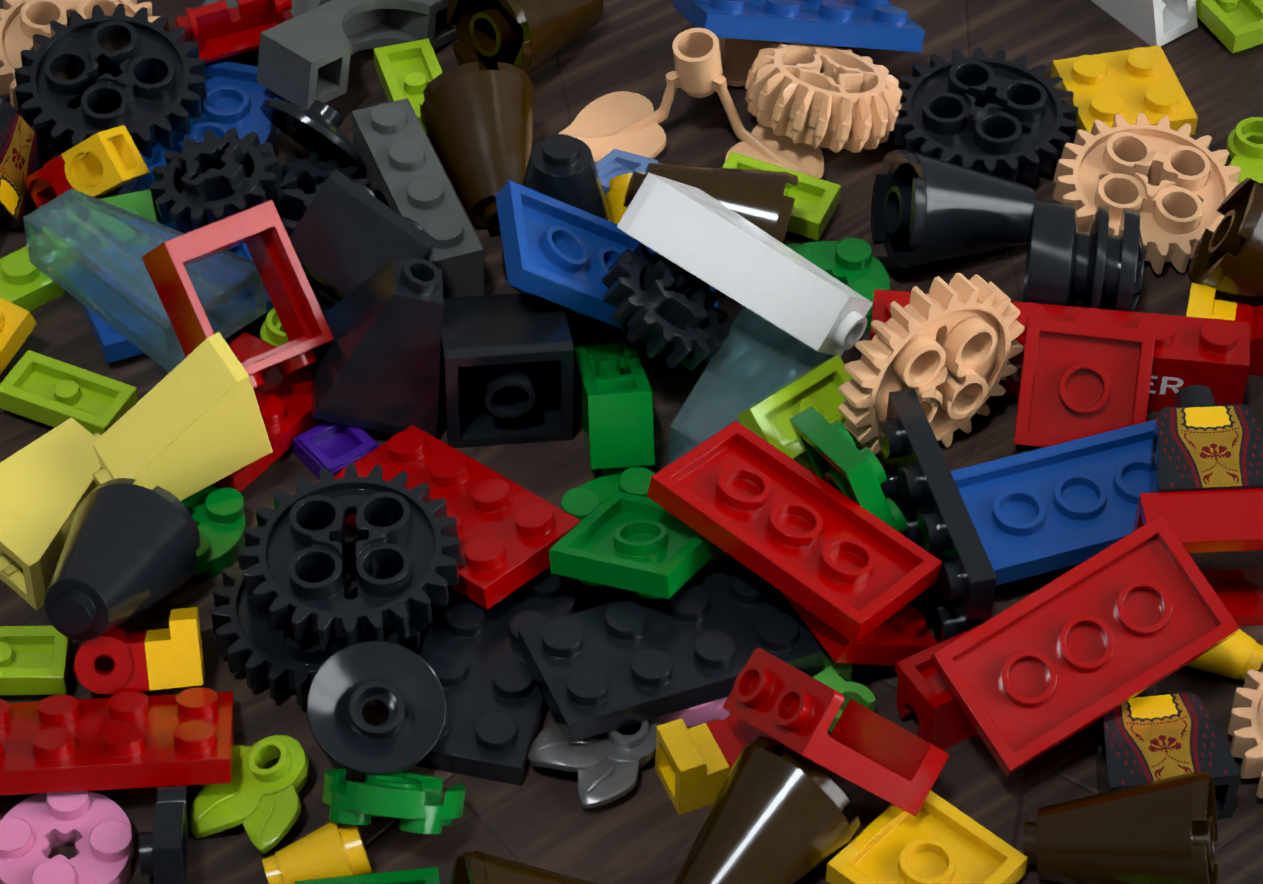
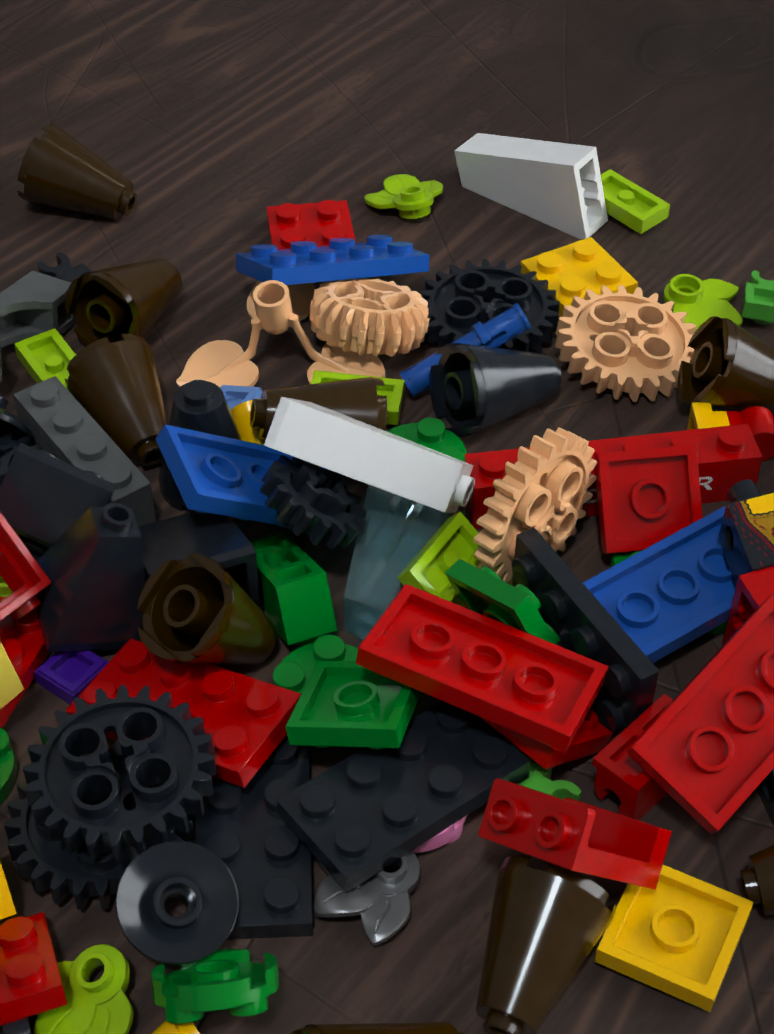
camera: 15 degrees left, 0 degrees up
yellow leg [655,714,788,815] -> none
black wheel [1022,200,1145,312] -> none
none -> dark brown cone [137,553,276,666]
none -> blue pin [399,303,532,398]

